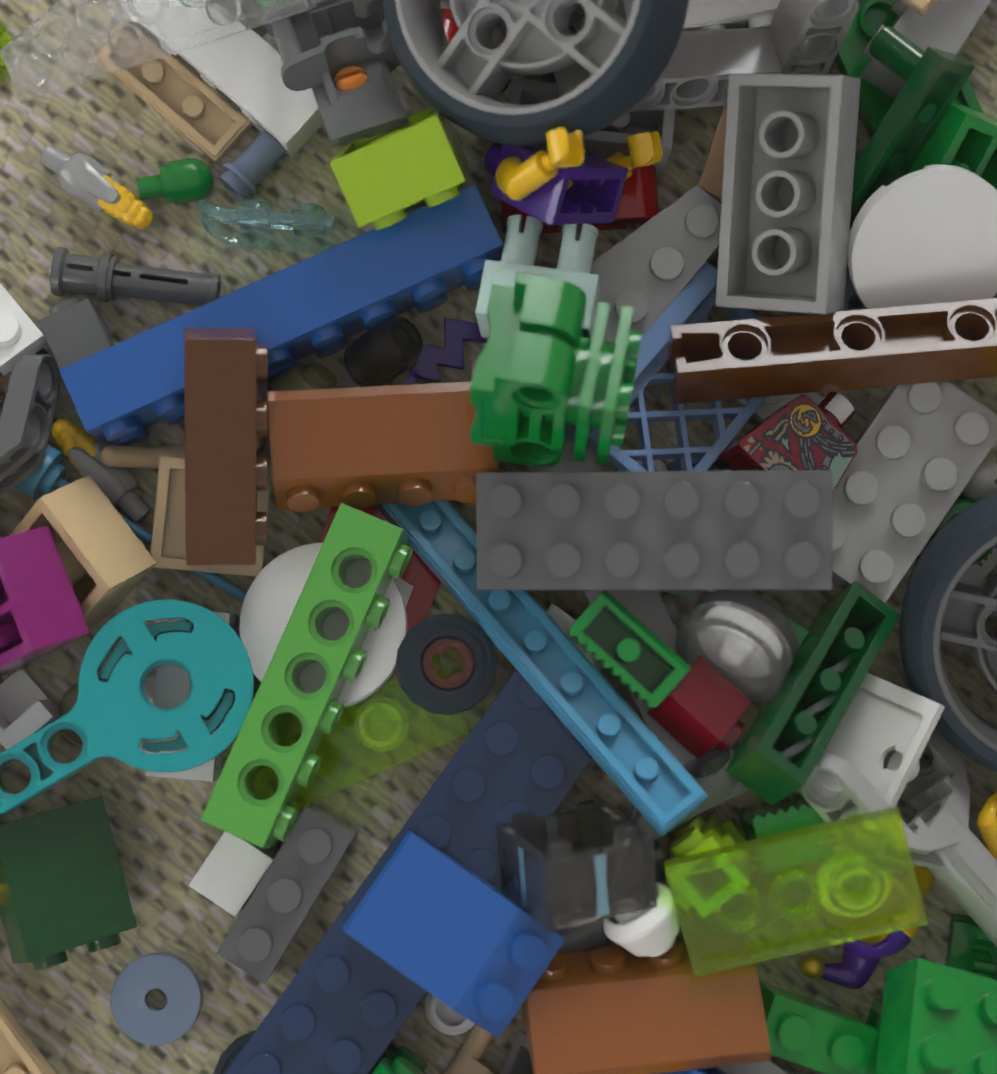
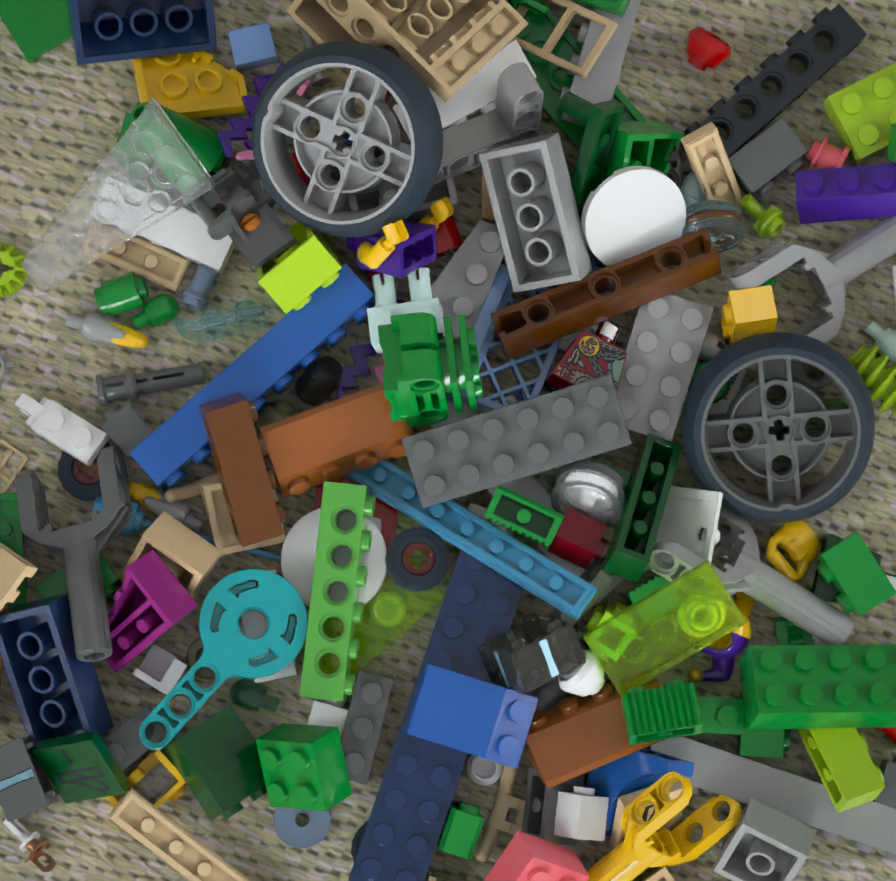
camera: 20 degrees left, 0 degrees up
none -> green brick [94,271,149,316]
none -> clear green cylinder [230,679,280,713]
none -> green brick [256,723,352,812]
none -> green brick [621,680,702,745]

